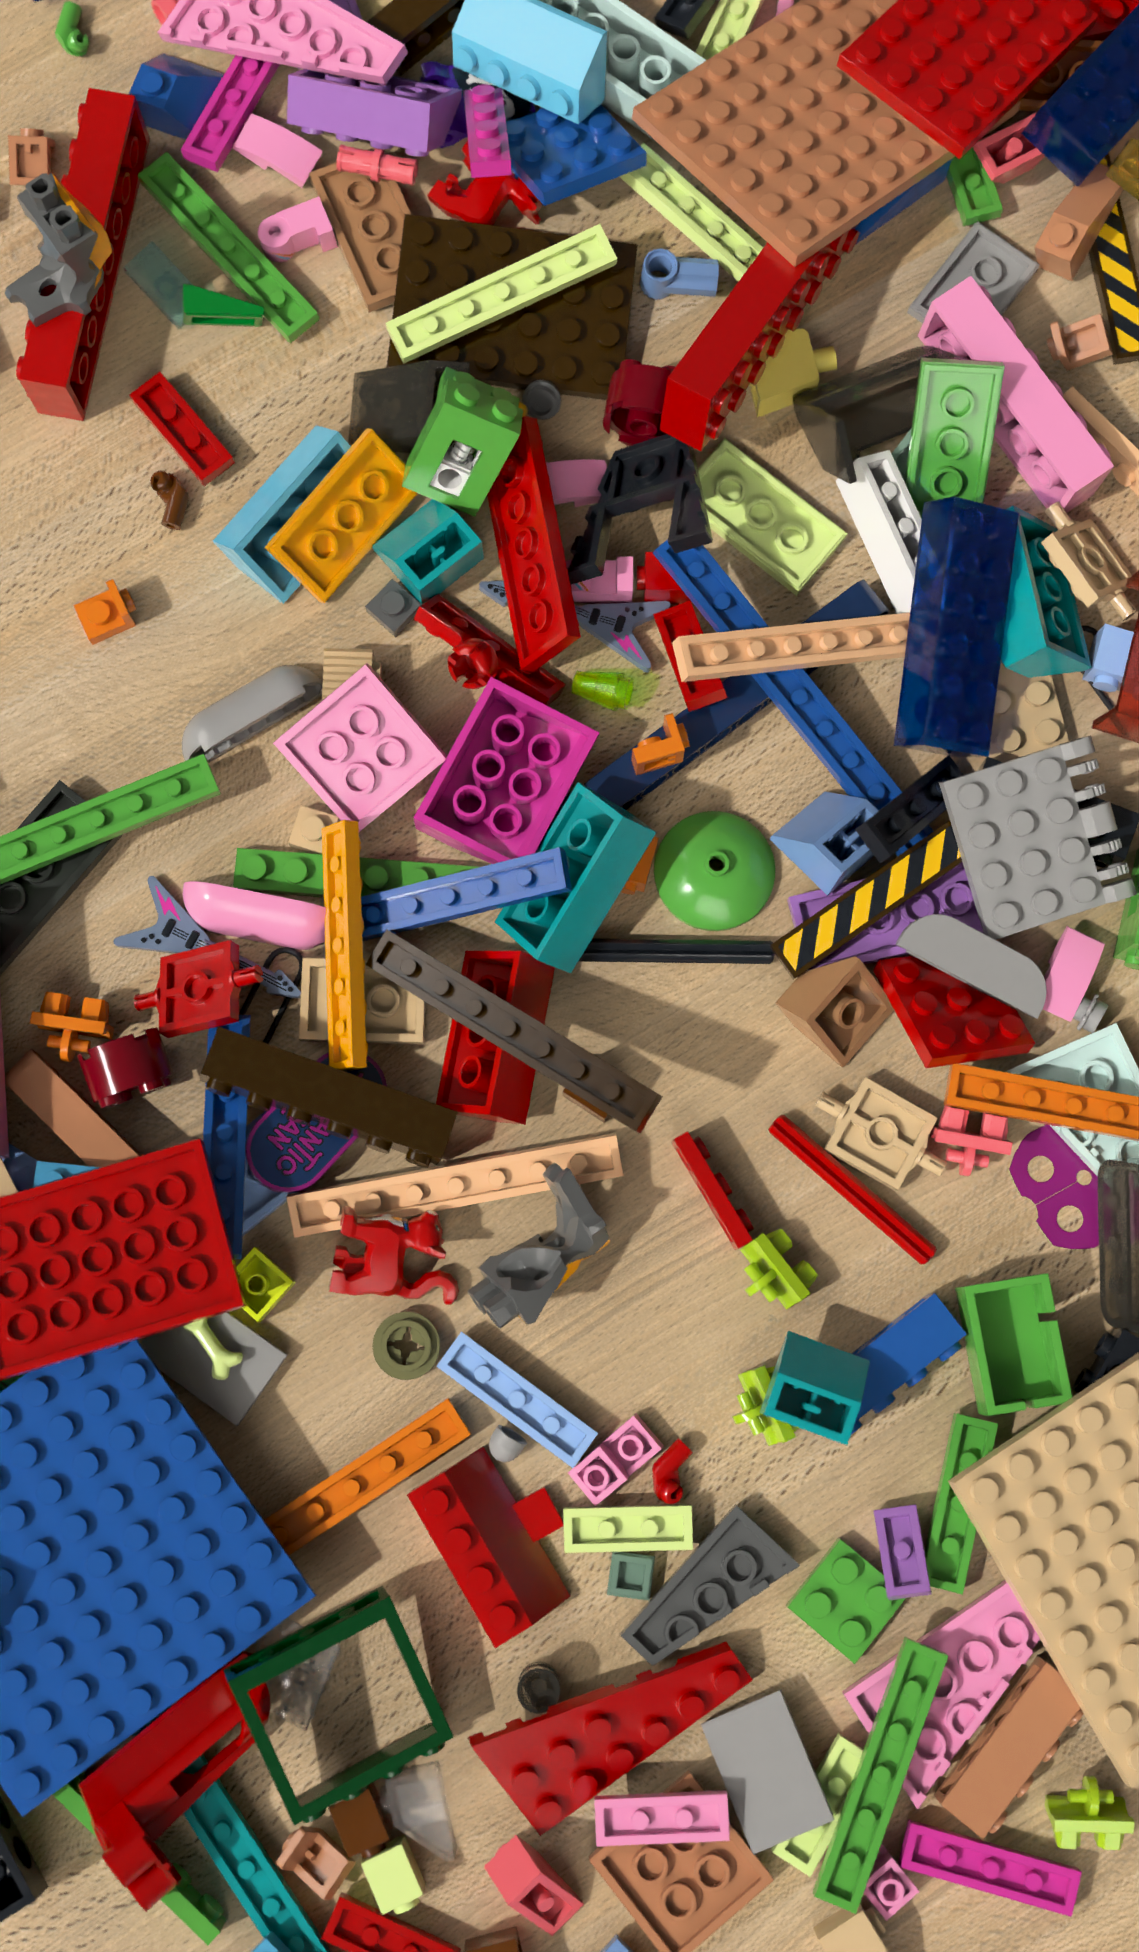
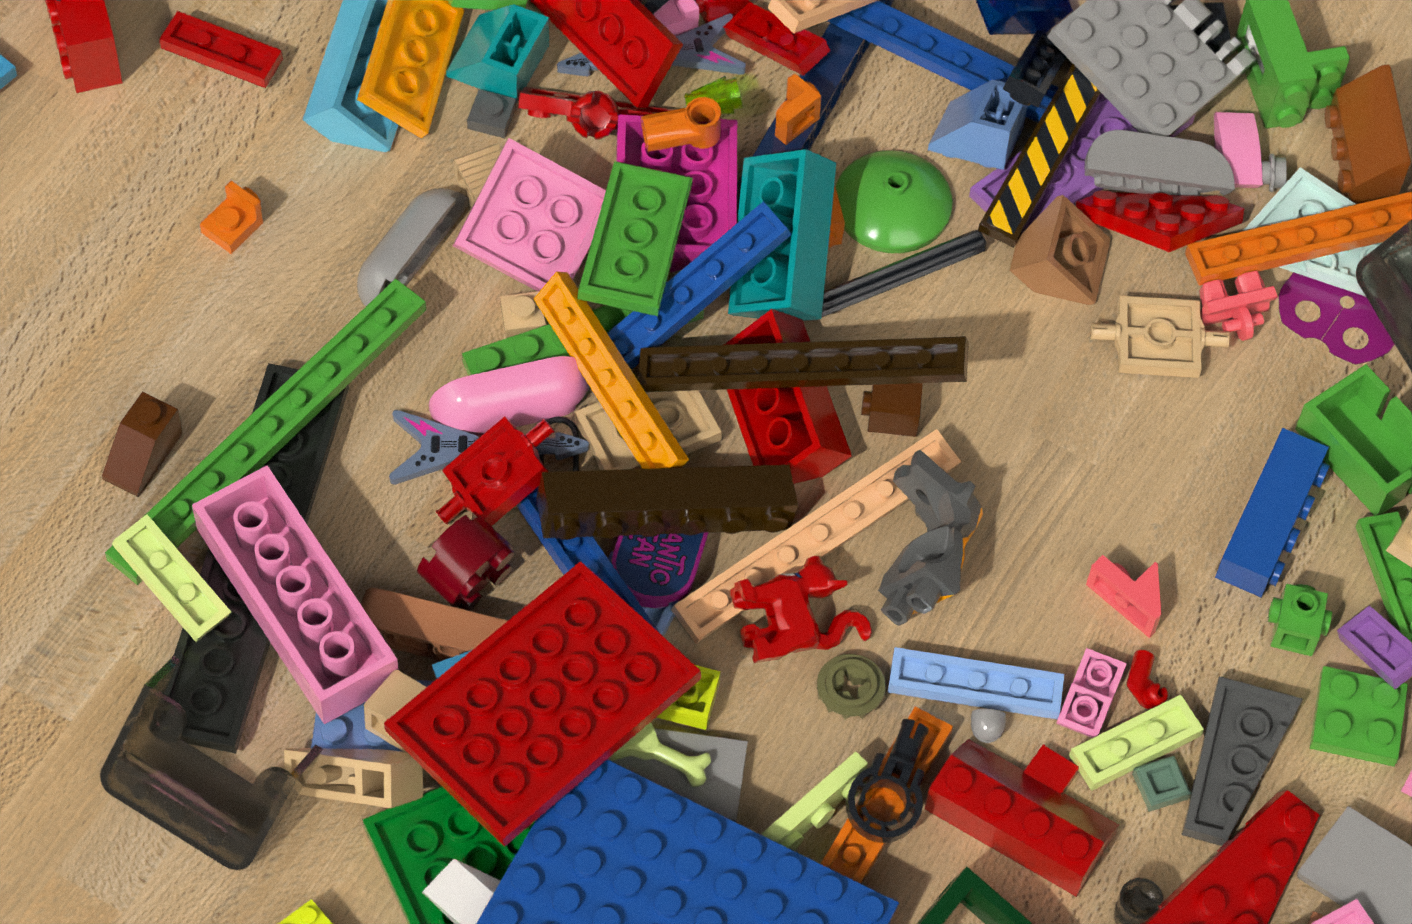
camera: 30 degrees left, 20 degrees down
orange hips [30,992,114,1062] -> none
reddish brown arm [150,470,189,530] -> none
red plate [672,1131,754,1250] -> none
lime hips [732,1365,799,1446] -> none
lime hips [740,1228,818,1310] -> none
teal slope [759,1331,870,1445] -> none
red axle [768,1115,937,1265] -> none
none -> bright green tile [578,161,693,316]
none -> orange piece [641,97,721,152]
none -> yellowish green plate [761,751,868,851]
none -> black pin [846,719,929,843]
none -> coral slope [1086,555,1161,638]
none -> bright green brick [1267,583,1332,656]

